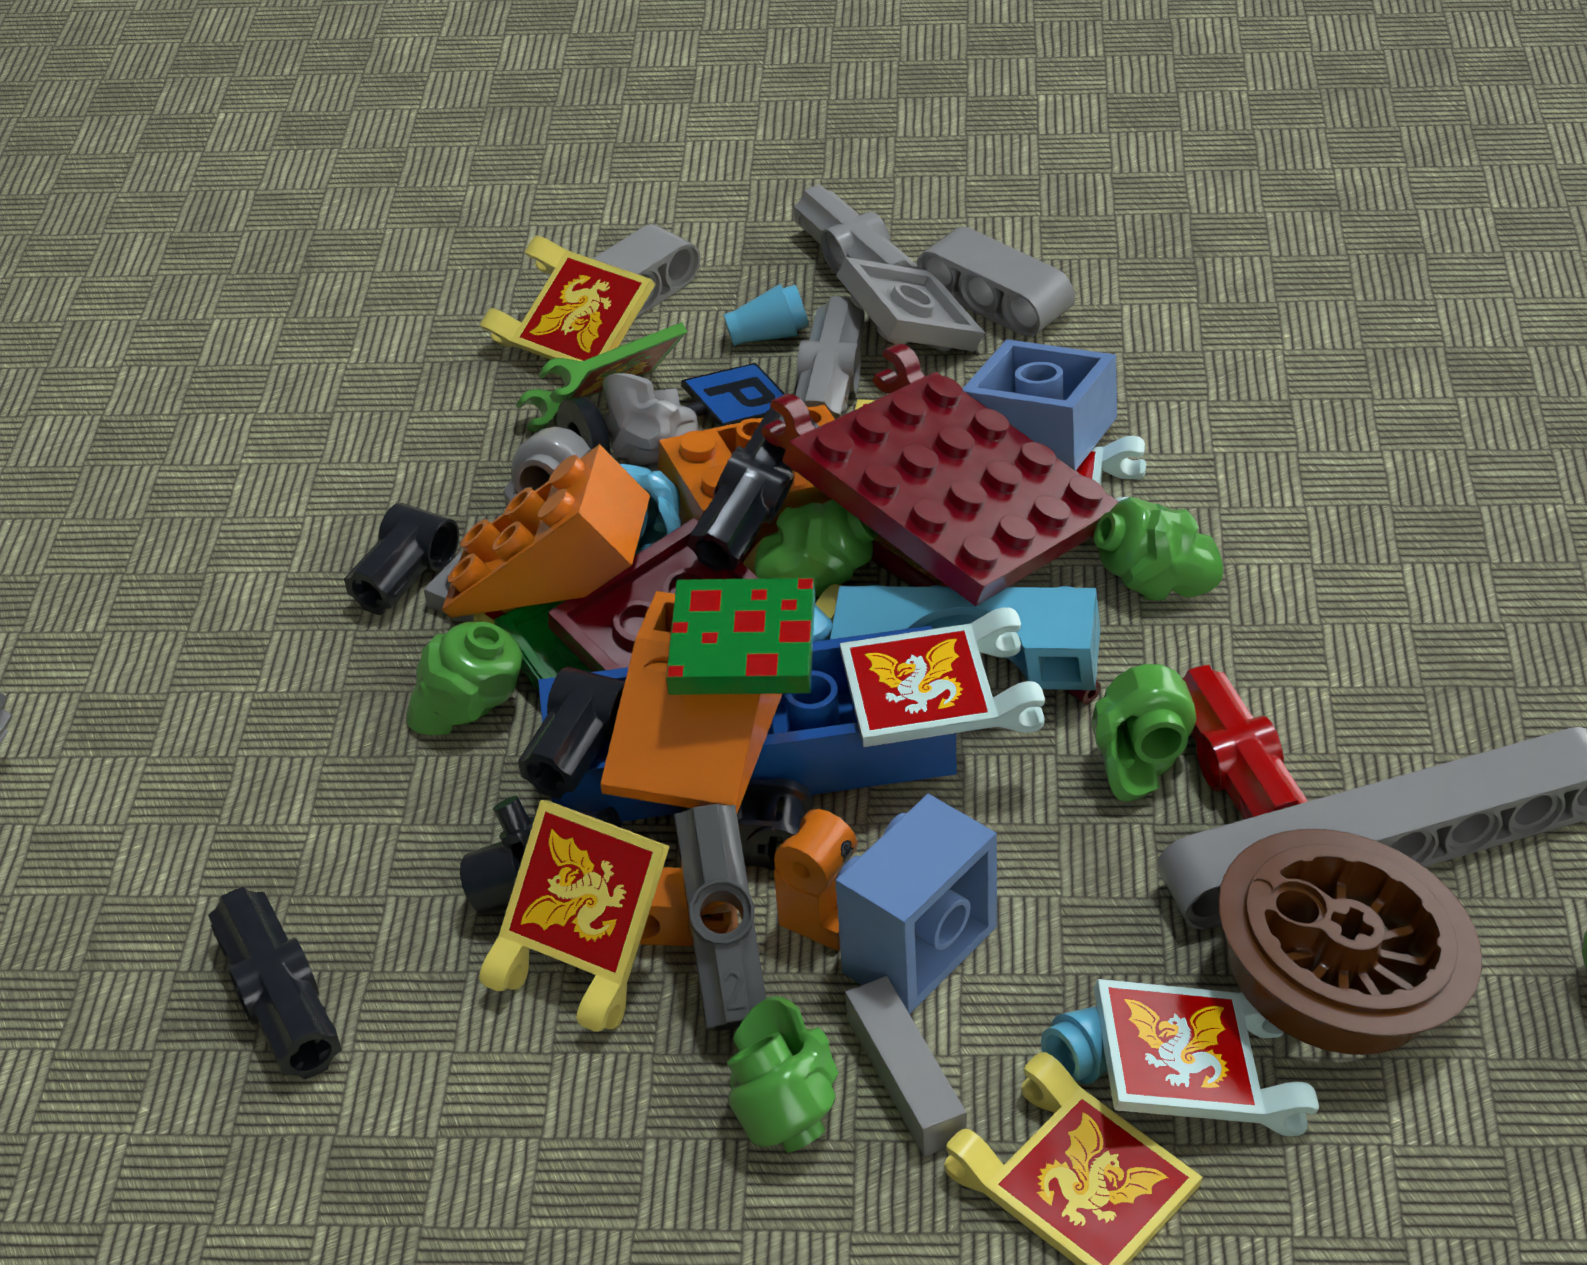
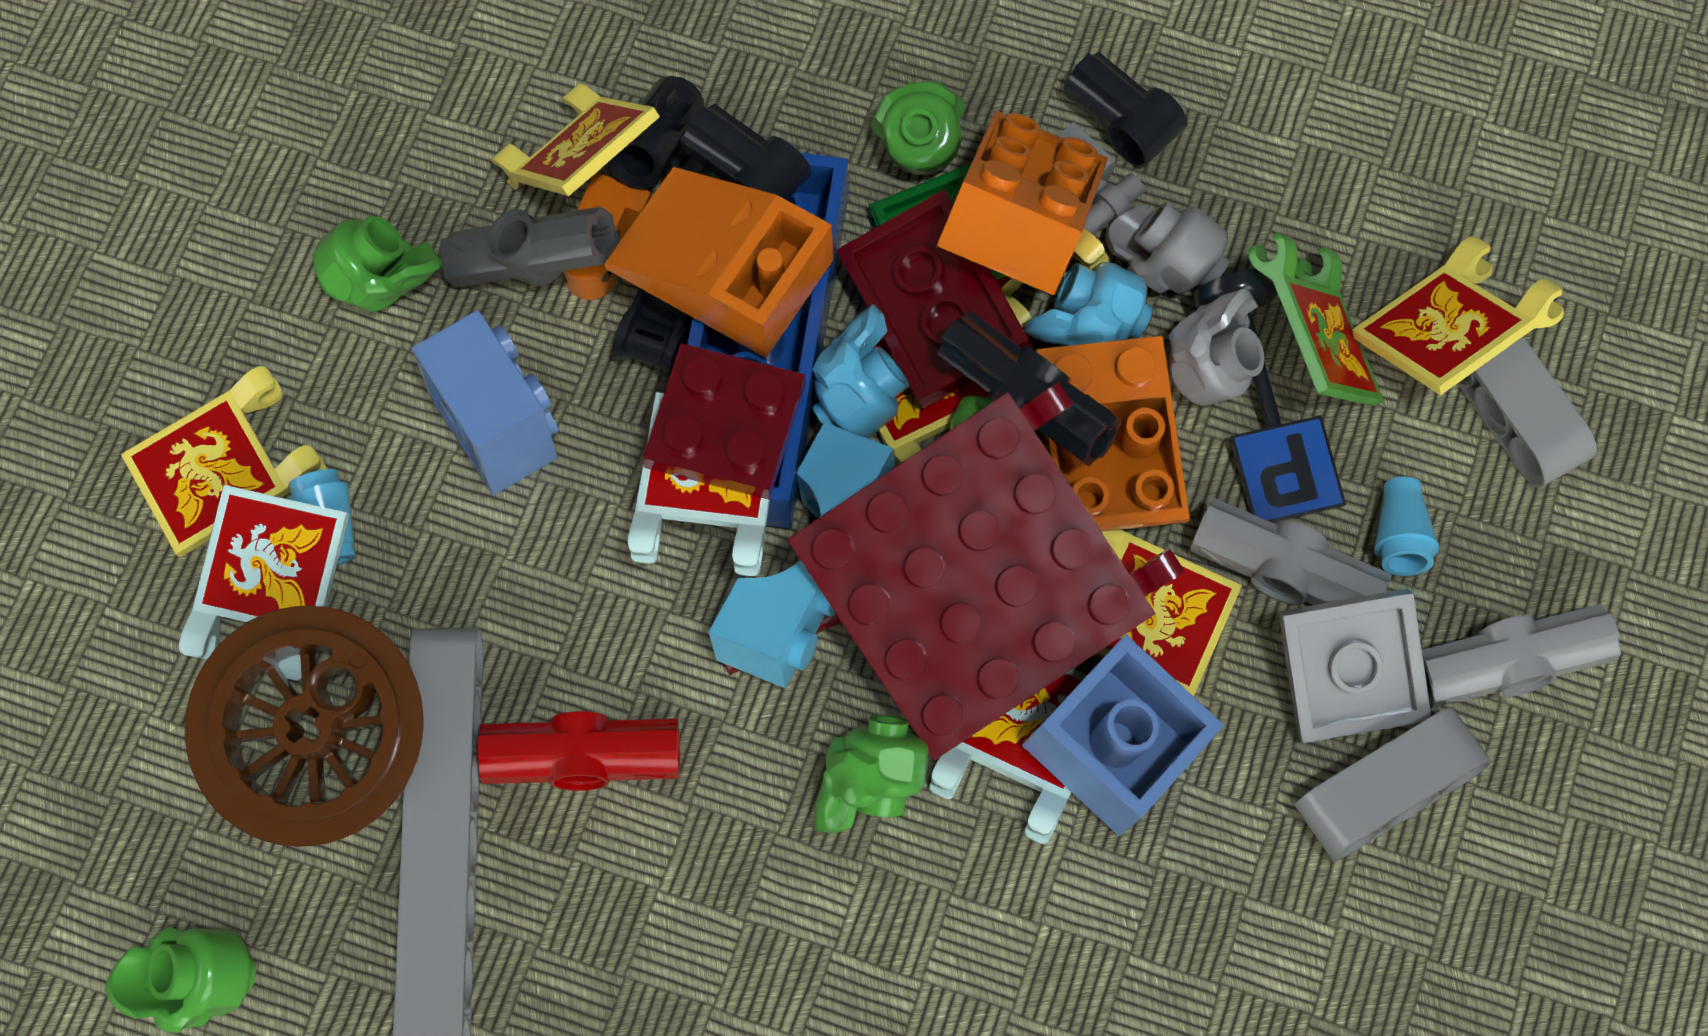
camera: 105 degrees right, 25 degrees up
green tile [666,578,815,695] -> none
orange leg [774,809,858,952] -> none
light grey piece [845,976,967,1157] -> none
bright green head [1091,664,1196,802] -> none
none -> dark red plate [643,343,806,500]

